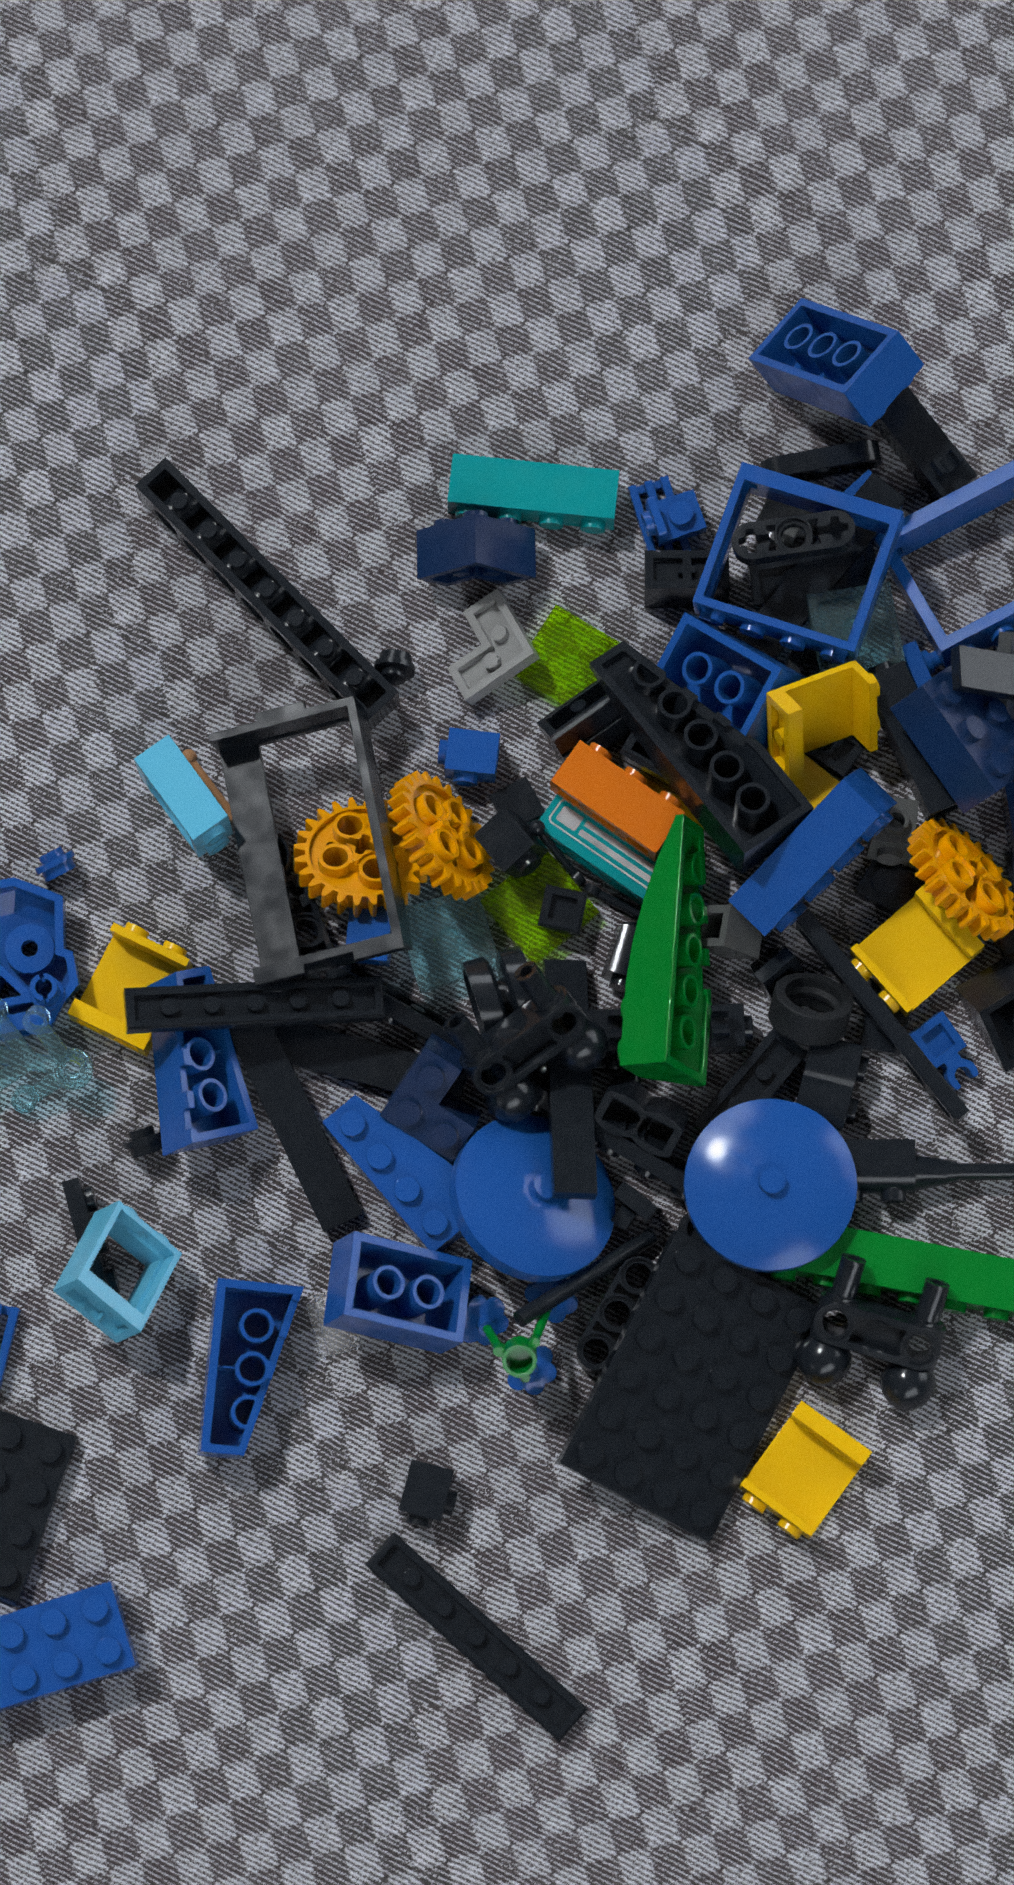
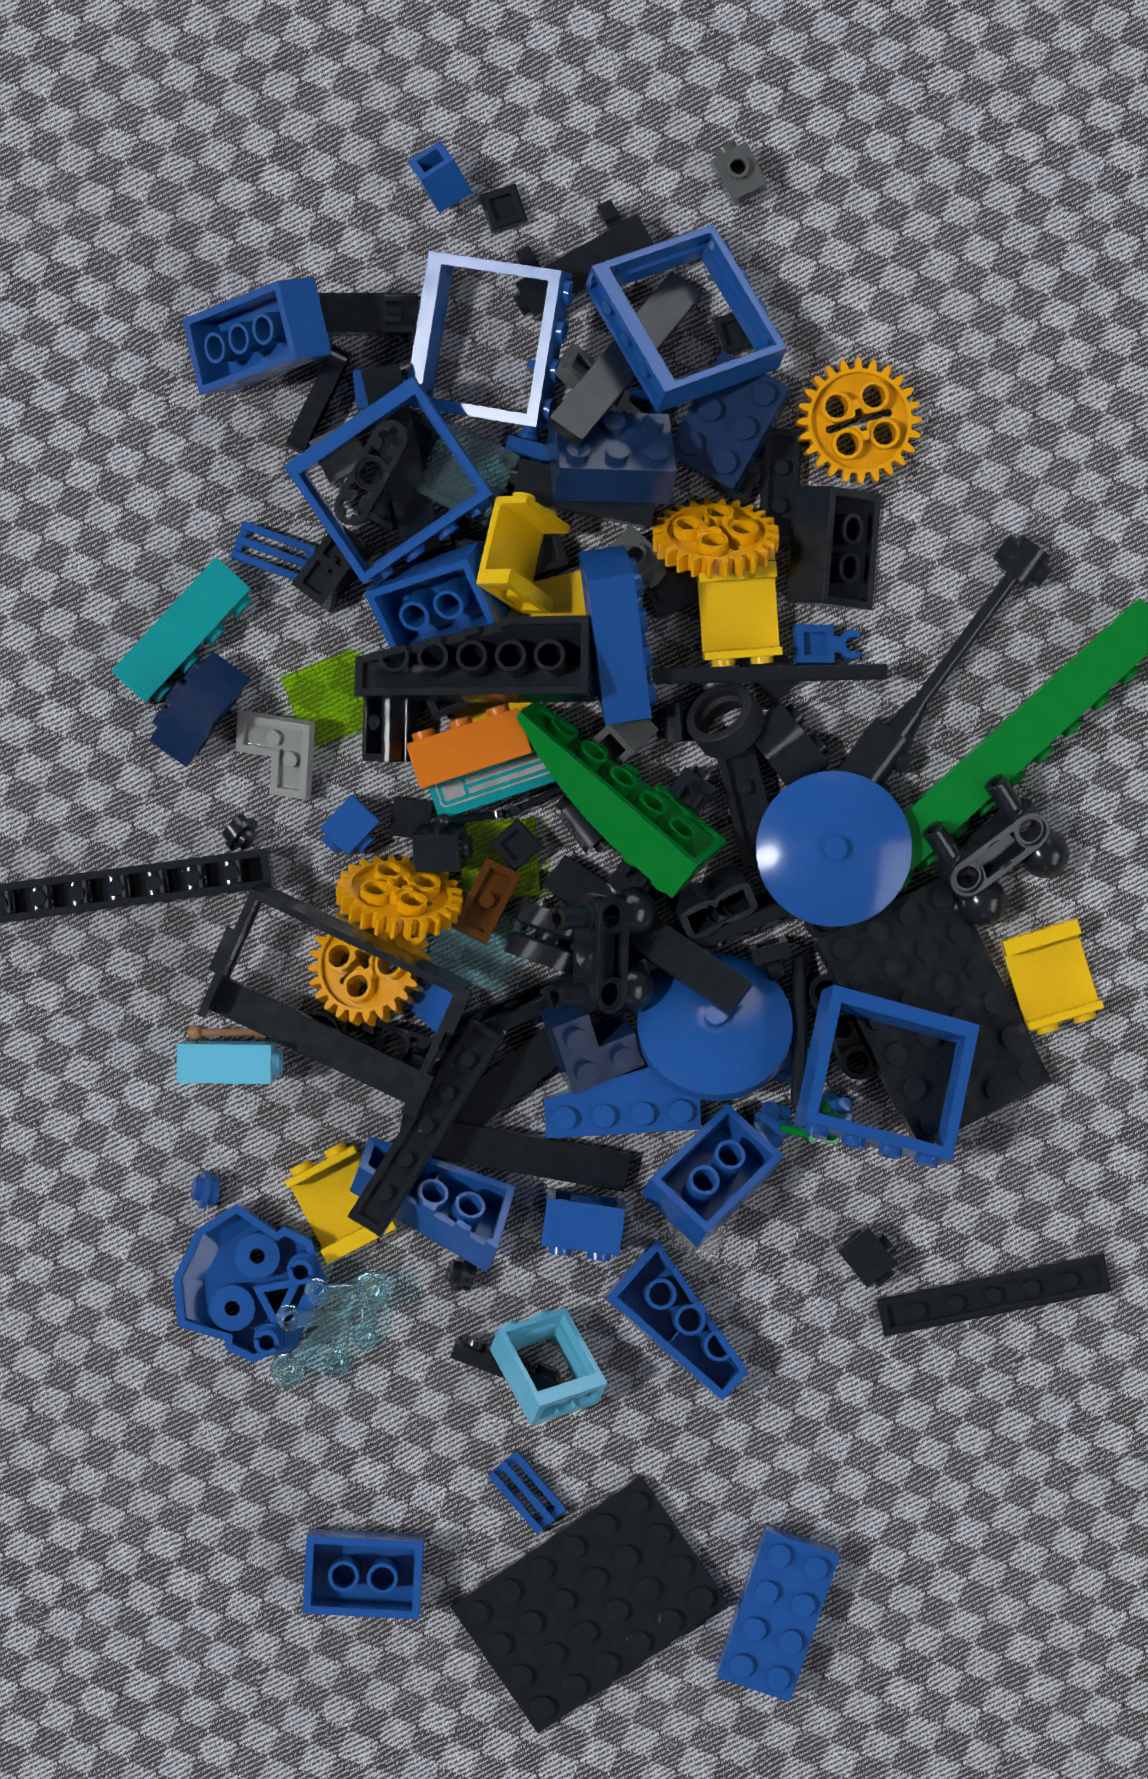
camera: 55 degrees left, 10 degrees up
blue bracket [641,489,707,547] -> none
none -> reddish brown plate [452,858,521,945]
none -> blue brick [541,1188,626,1261]
none -> blue window [793,985,980,1169]

